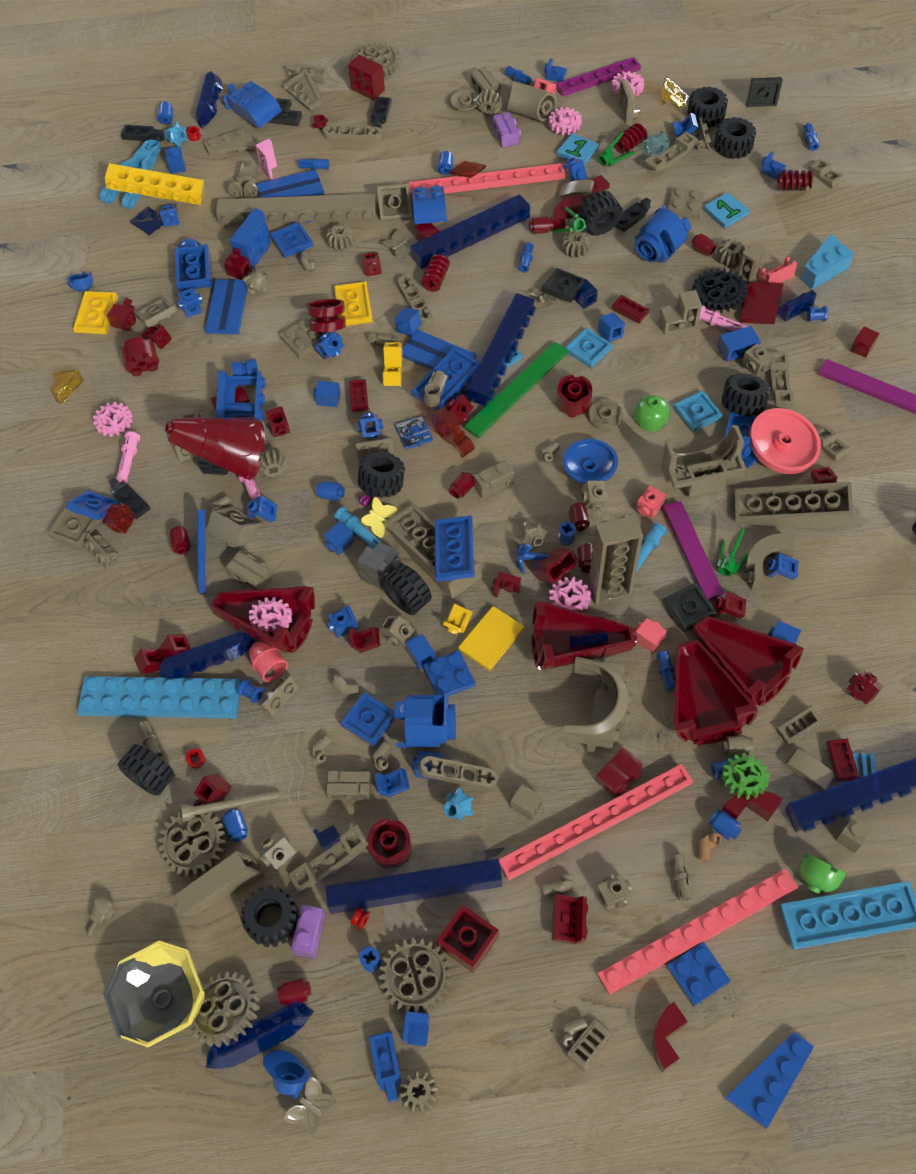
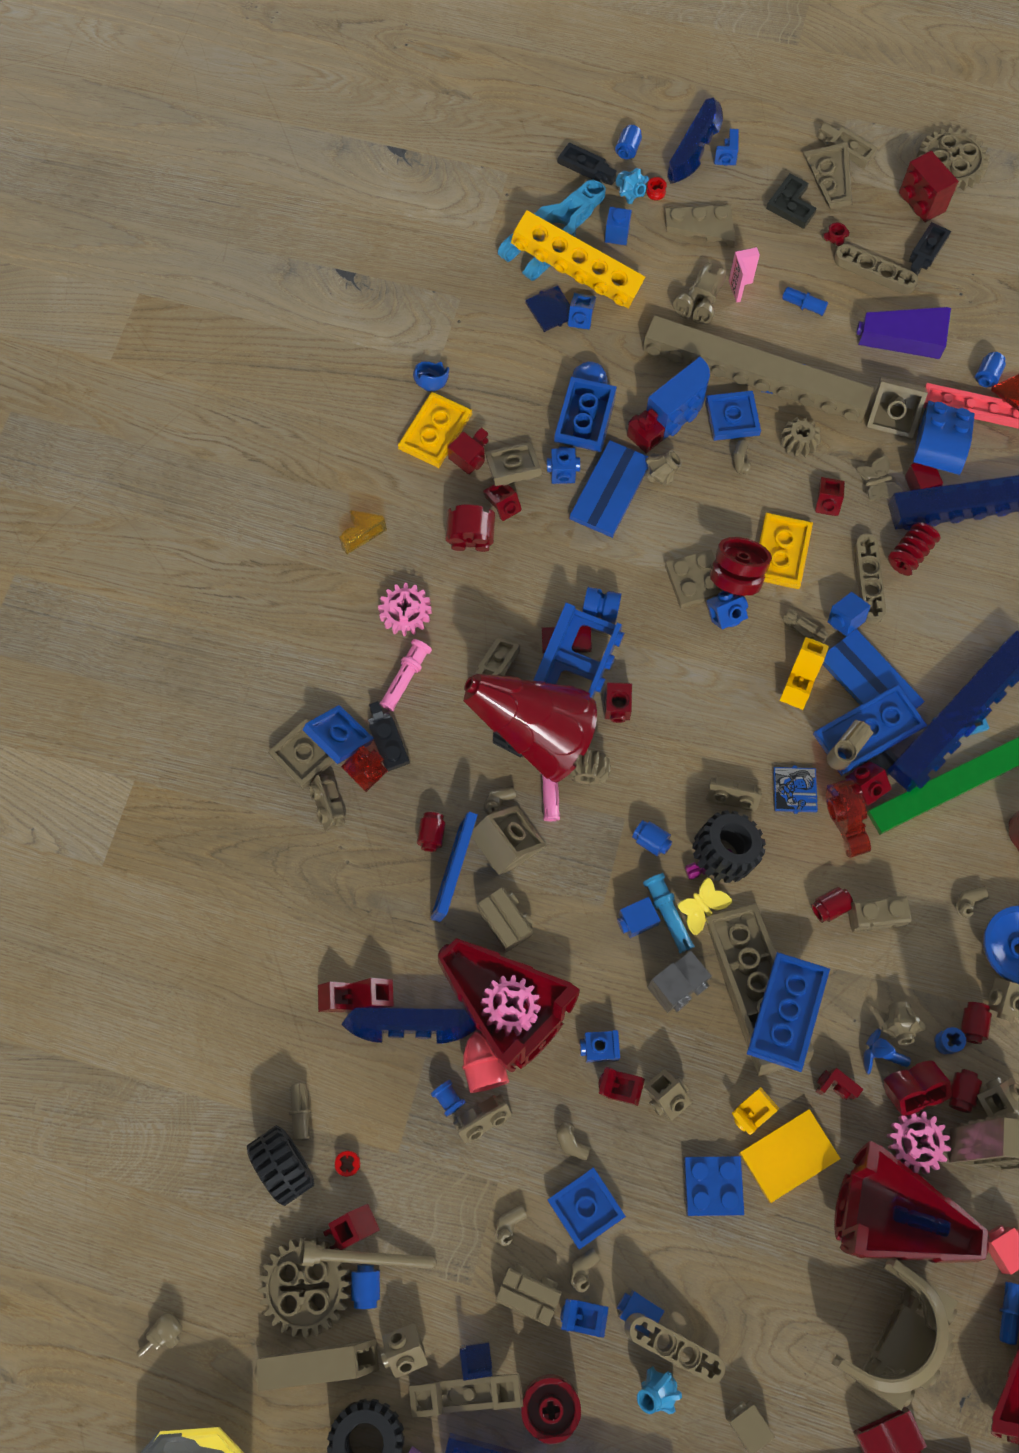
camera: 20 degrees right, 10 degrees up
dark azure plate [77,676,242,719] -> none
blue brick [228,81,282,128] -> none
blue bracket [247,496,277,523] -> none
blue tile [256,169,324,198] -> none
blue brick [313,381,341,407] -> none
dark red plate [349,379,369,412] -> none
blue brick [357,412,383,439] -> none
black tyre [381,563,432,615] -> none
blue piece [395,695,456,749] -> none
blue brick [406,634,435,669] -> none
none -> dark purple slope [856,307,951,359]

